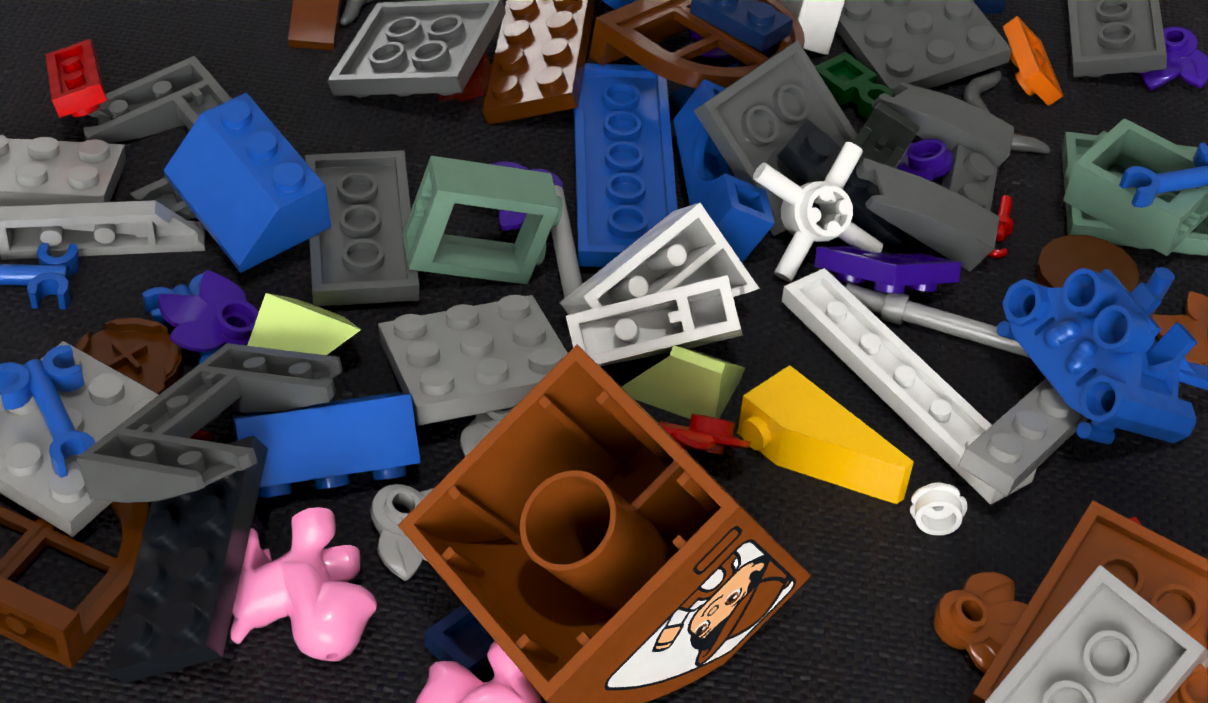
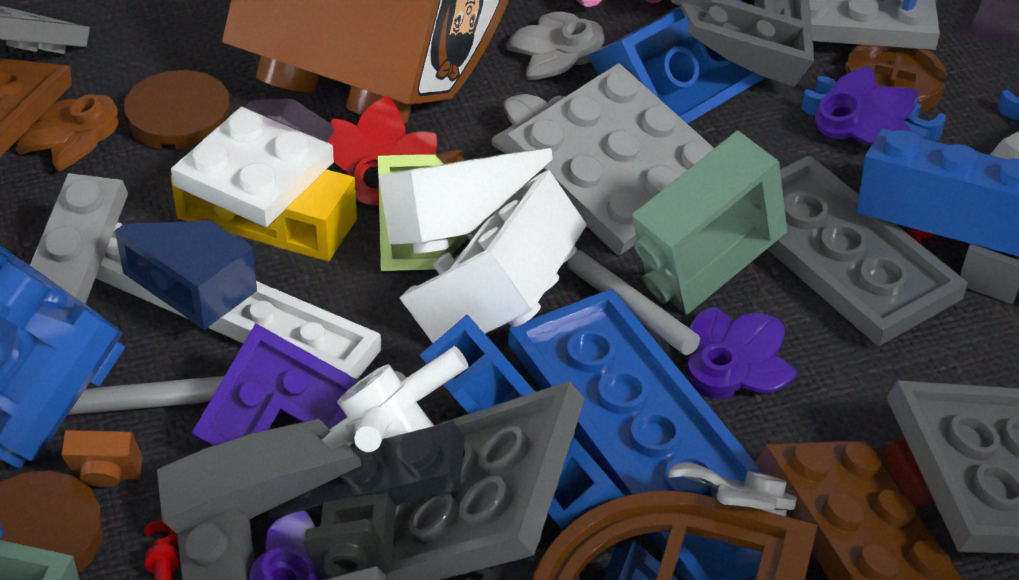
camera: 155 degrees right, 0 degrees up
yellowish green slope [247,293,361,355] -> none
white plate [910,482,967,535] -> none
none -> dark orange plate [62,430,143,487]
none -> dark blue slope [115,220,257,330]
none -> reddish brown tile [124,70,231,150]
none -> white plate [171,107,334,227]
none -> clear purple tile [245,99,335,143]
none -> light grey plate [667,462,797,516]

